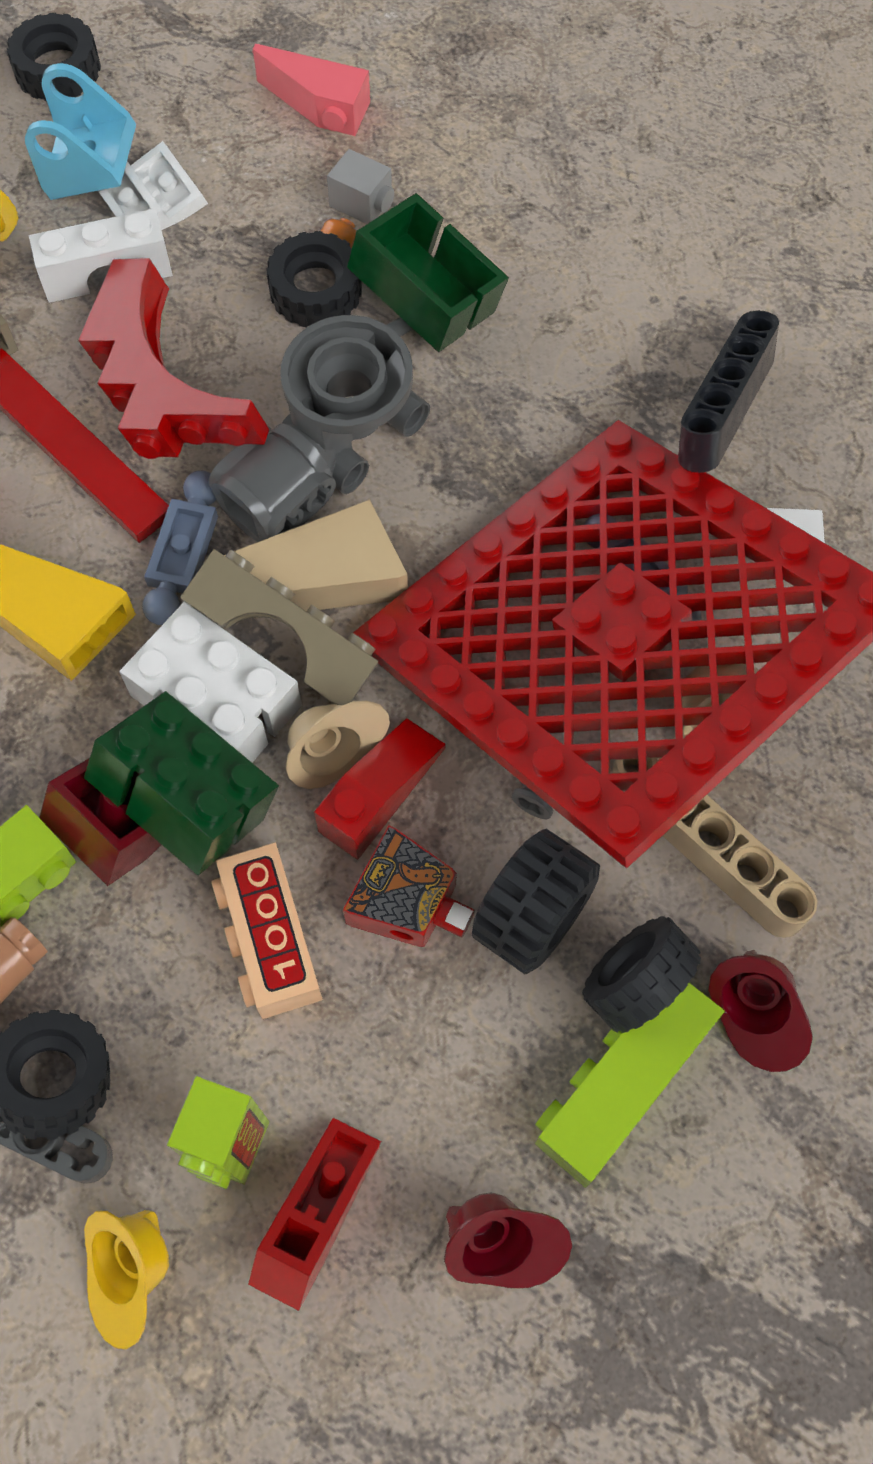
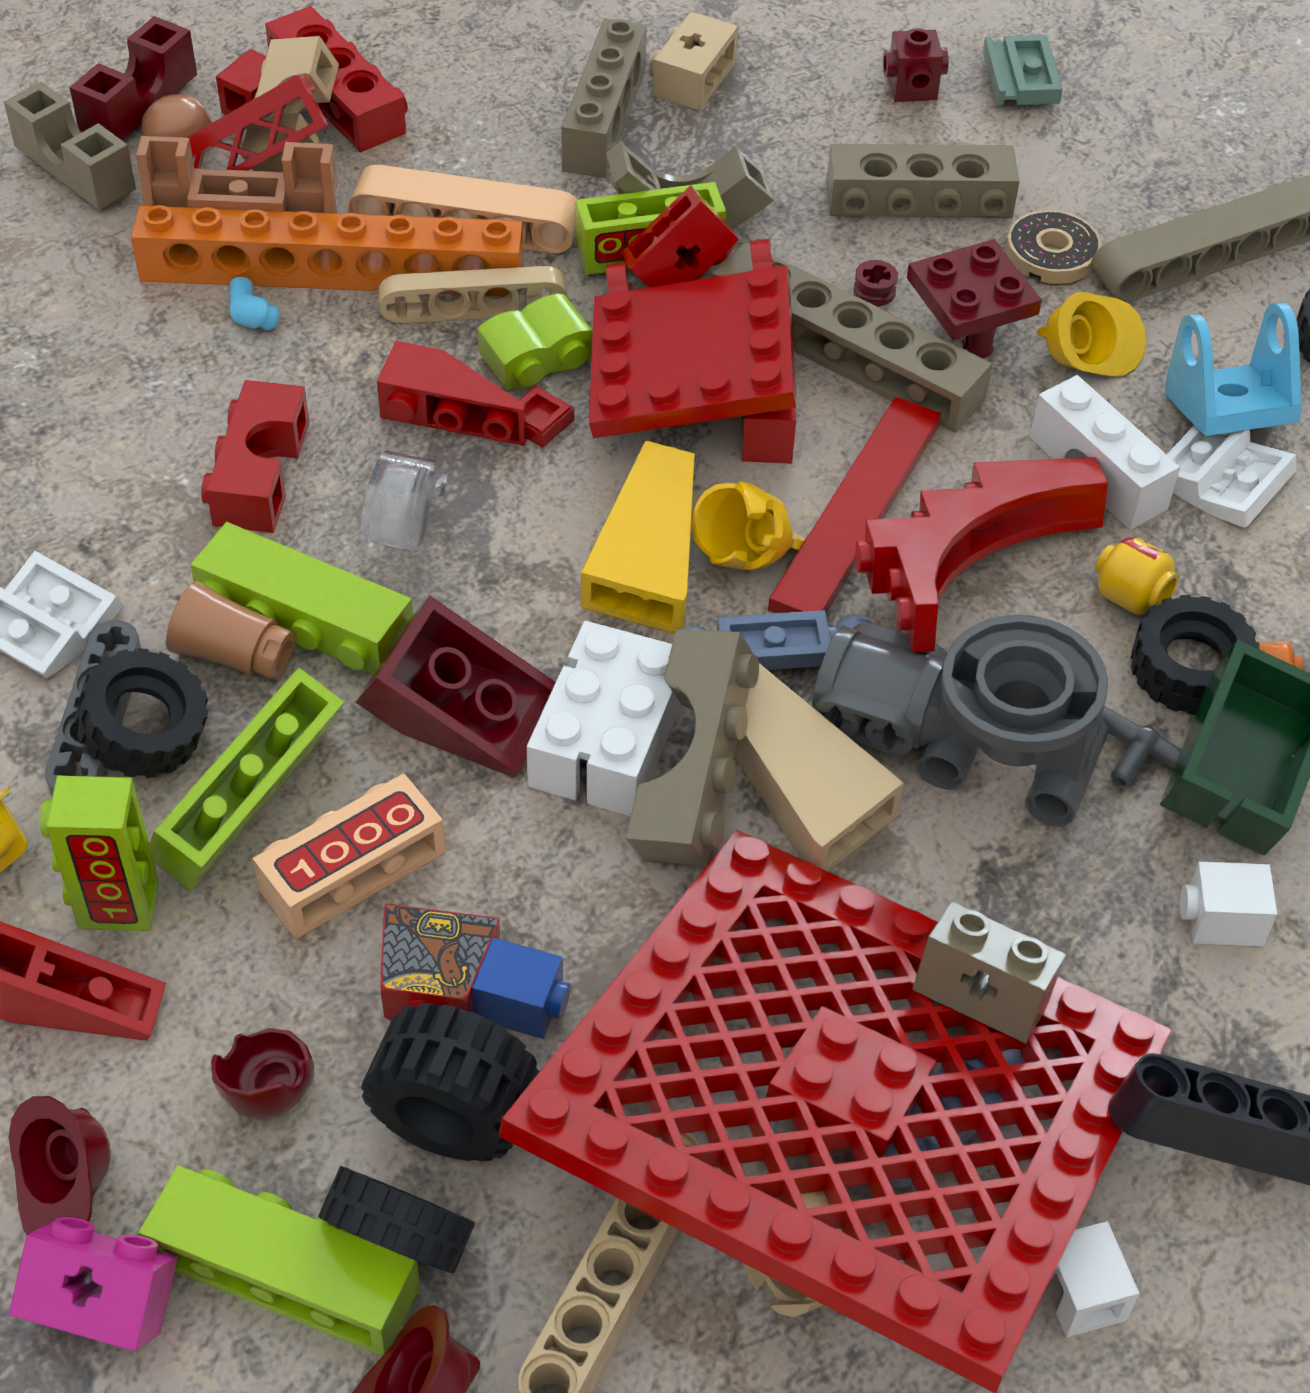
camera: 70 degrees right, 15 degrees down
dark green piece [84,691,279,876] -> none
tan piece [285,701,390,789] -> none
red slope [314,718,446,860] -> none
none -> dark pink brick [8,1217,178,1352]
none -> lime brick [149,667,344,892]
none -> dark red hair [211,1028,314,1119]
none -> blue brick [472,937,571,1039]
none -> yellow helmet [691,481,806,570]
none -> dark tan brick [912,902,1066,1044]
none -> yellow head [1095,536,1179,616]
none -> white brick [1180,861,1278,947]

